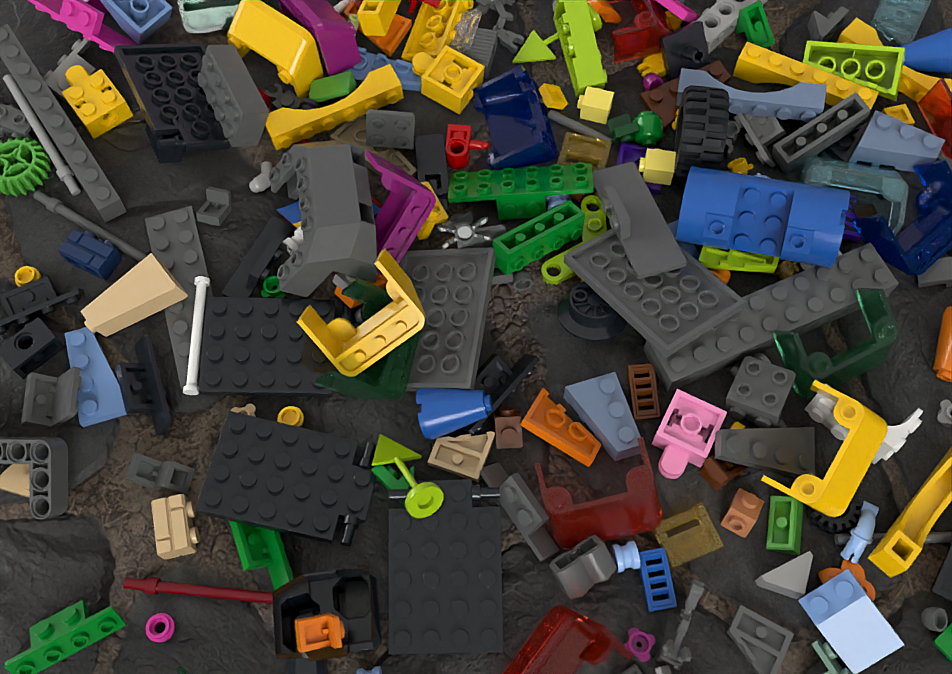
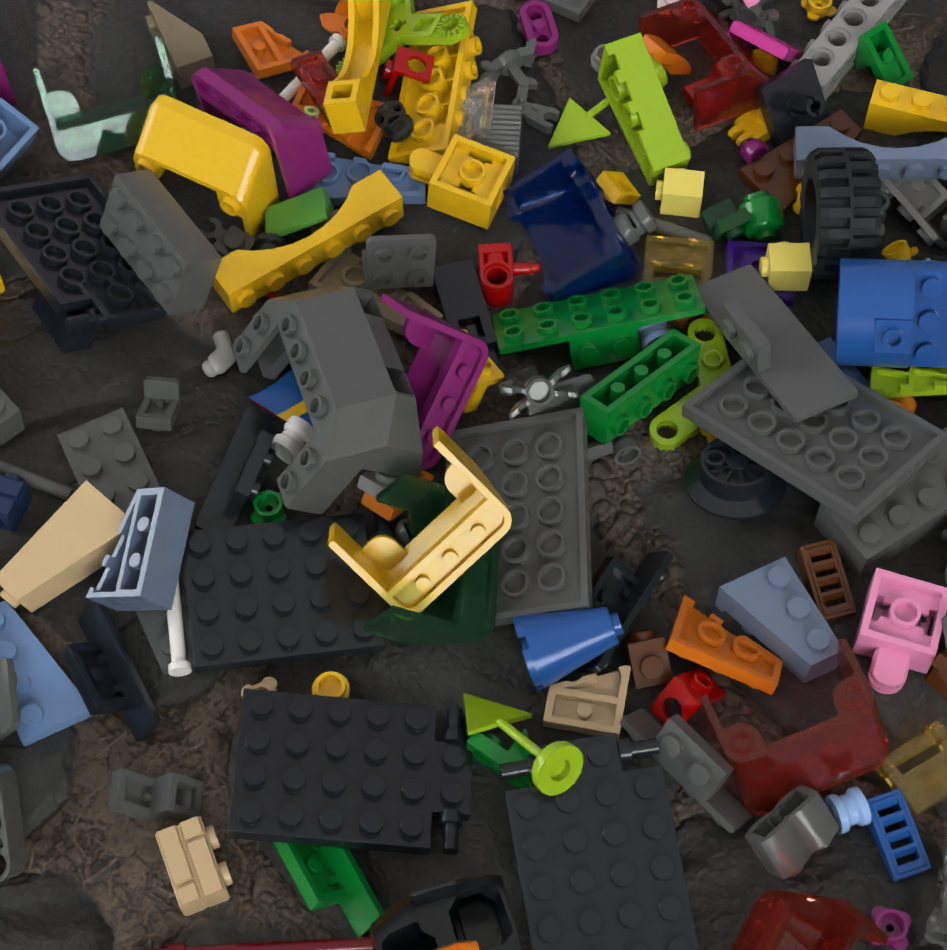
camera: 10 degrees left, 5 degrees down
none -> sand blue wedge [85,487,195,611]
none -> black wheel [374,100,415,143]
none -> dark grey wheel [613,200,659,246]
none -> red bracket [650,667,726,725]

